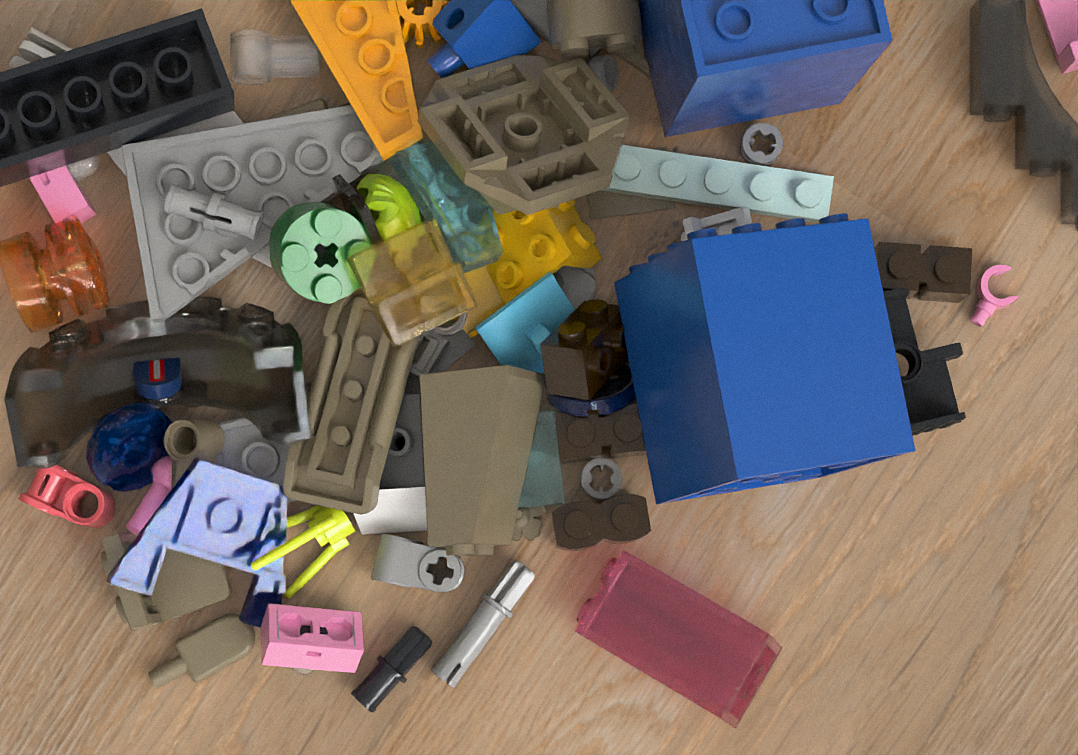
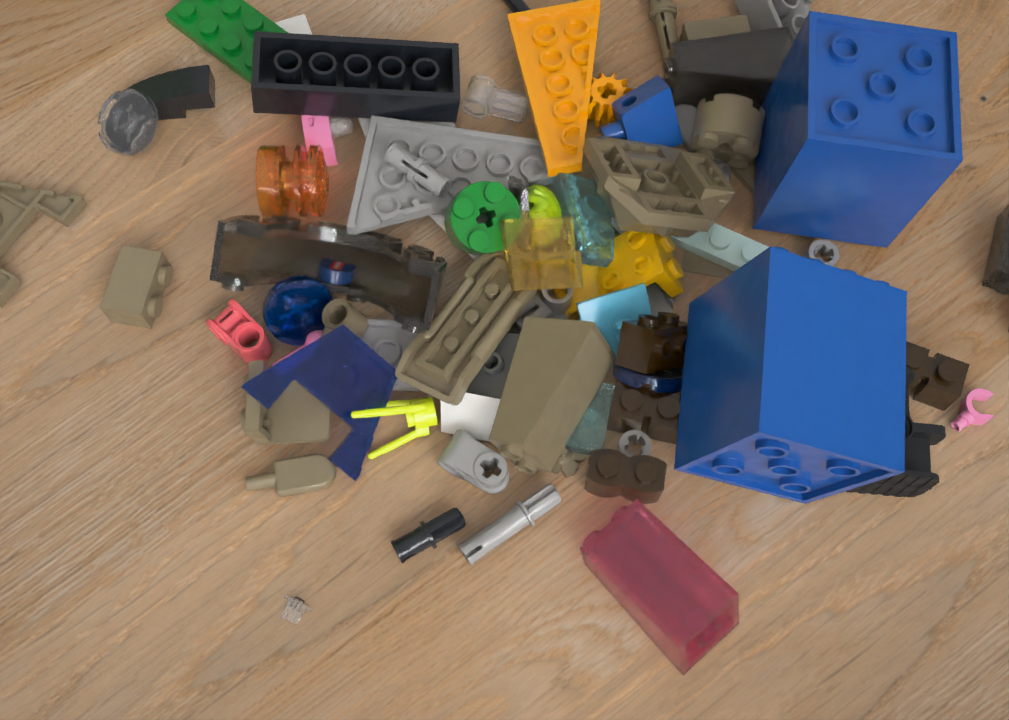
camera: 20 degrees right, 15 degrees down
bright pink piece [261,604,364,675] -> none

